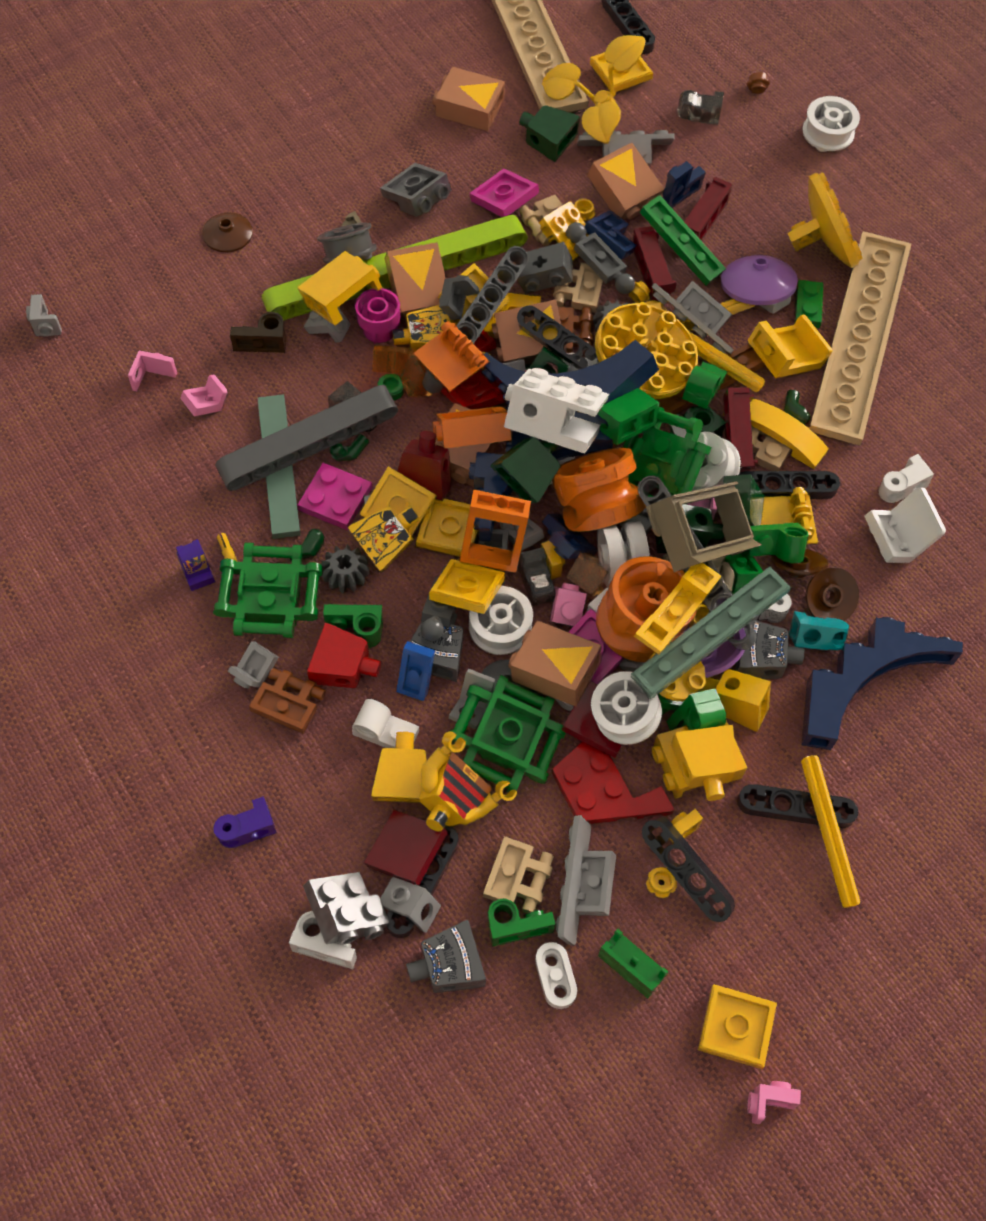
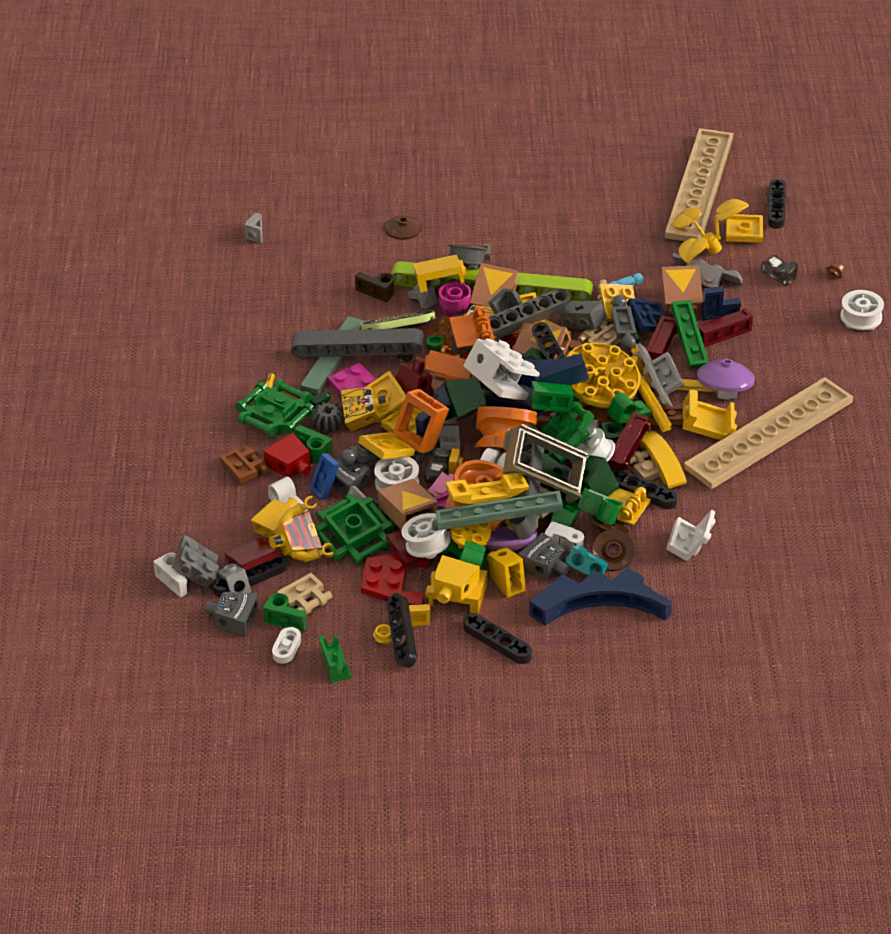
camera: 35 degrees right, 20 degrees down
bright pink bracket [128,350,177,391] -> none
dark purple leg [176,539,215,591] -> none
bright pink bracket [180,375,227,416] -> none
dark purple leg [213,796,277,848] -> none
light grey bracket [228,641,279,689] -> none
dark green arm [329,434,369,462] -> none
flat silver plate [380,163,452,217] -> none
nougat brick [433,66,505,131] -> none
dark pink plate [469,169,539,217] -> none
dark green torso [519,105,580,162] -> none
dark blue plate [542,514,598,559] -> none
light grey bracket [556,816,616,945] -> none
yellow plate [574,199,595,222] -> none
yellow plate [698,984,777,1069] -> none
bright pink bracket [747,1081,801,1124] -> none
dark green arm [784,390,811,425] -> none
yellow bracket [787,172,863,268] -> none
green plate [794,280,824,329] -> none
yellow axle [801,755,860,908] -> none
white leg [878,454,934,503] -> none
none -> yellowish green tile [360,310,435,330]
none -> medium azure axle [609,273,644,286]

